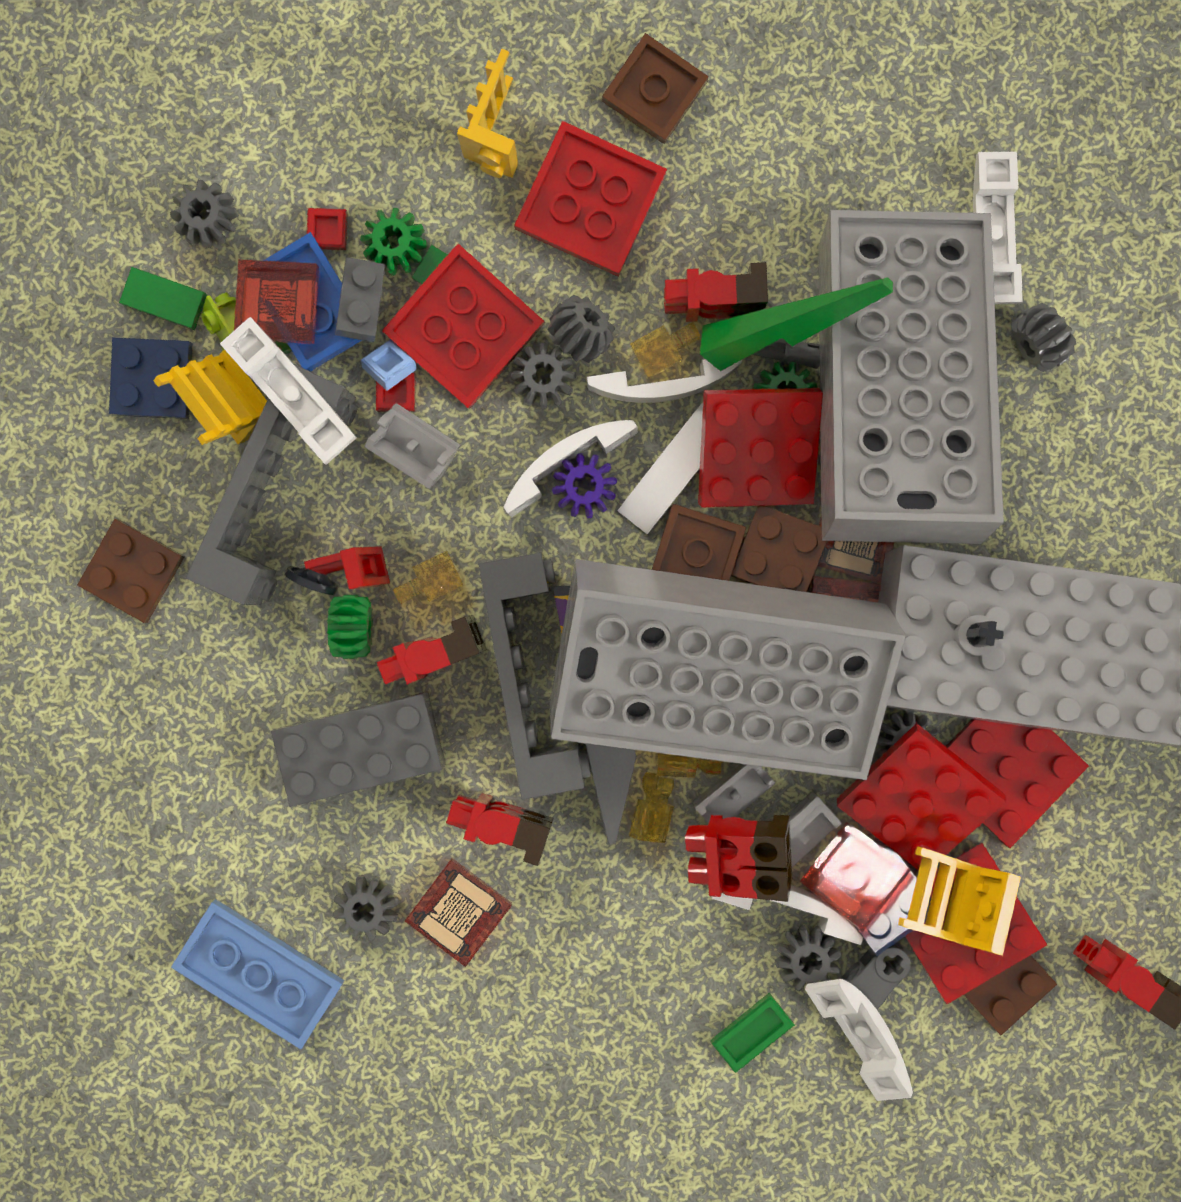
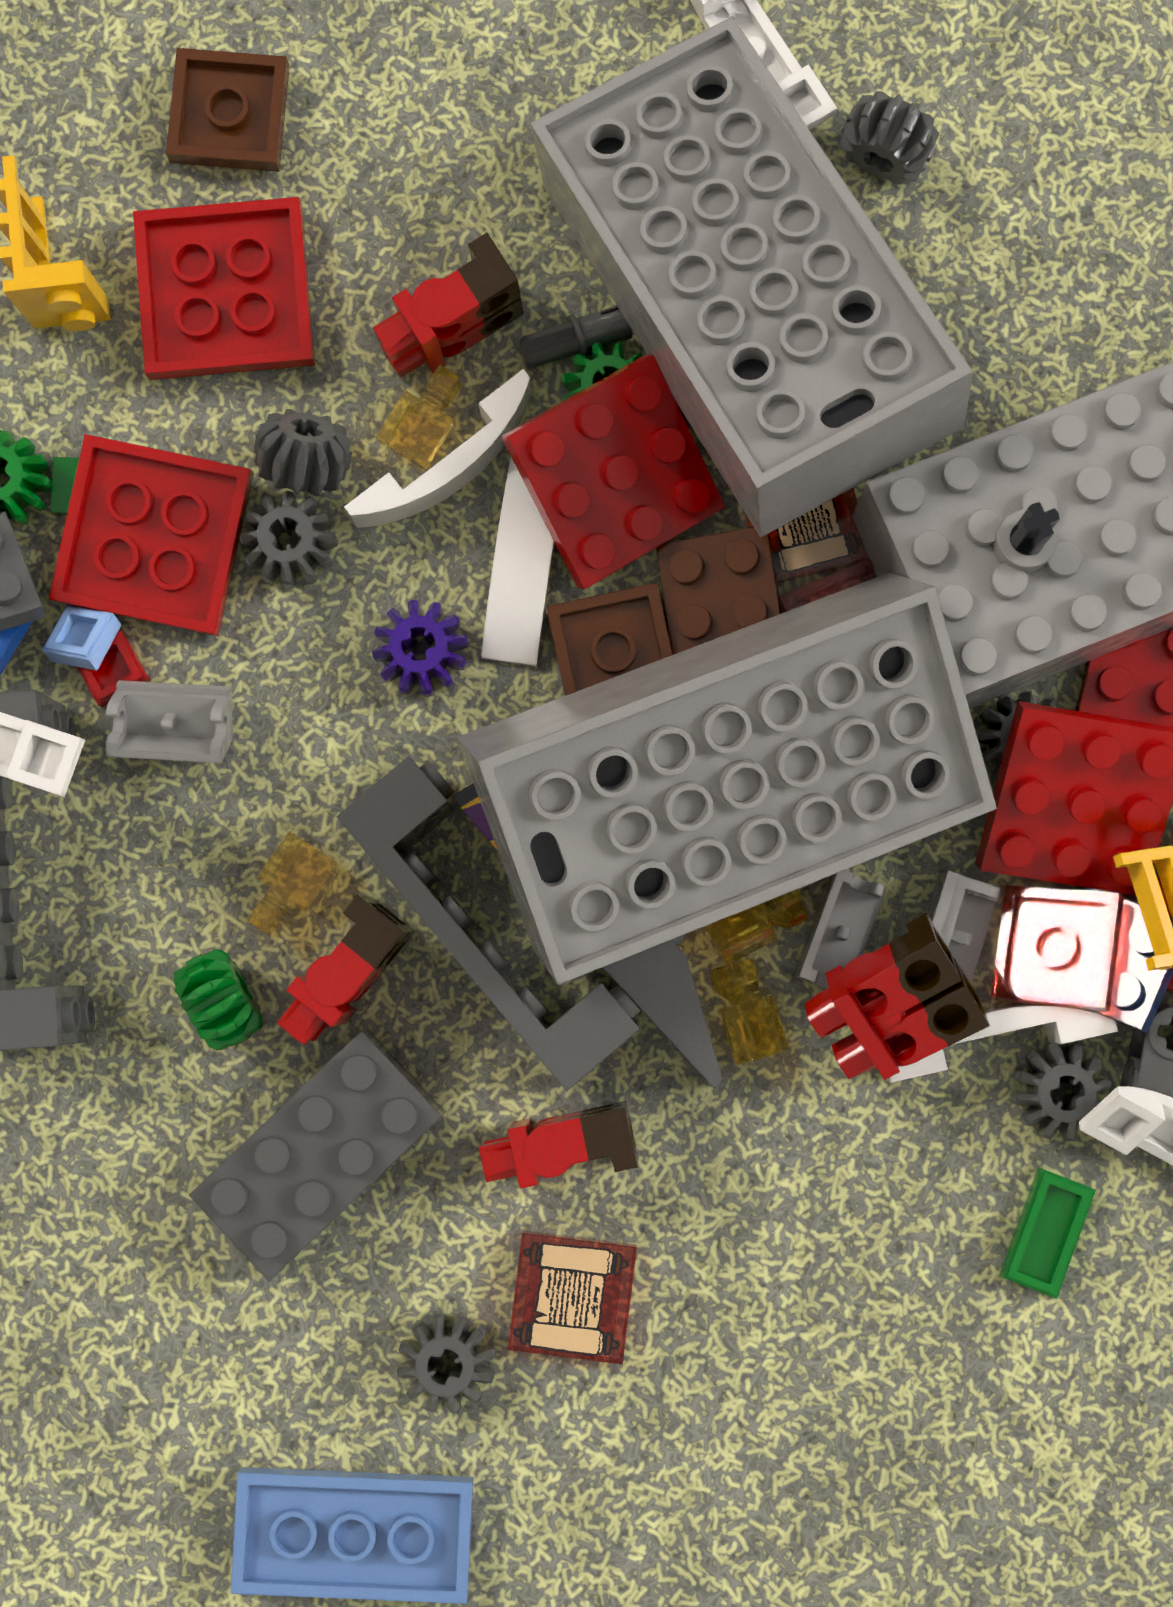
camera: 30 degrees left, 5 degrees down
red piece [284,546,390,595] -> none
white slope [504,420,638,518] -> none
green wedge [700,277,893,372] -> none

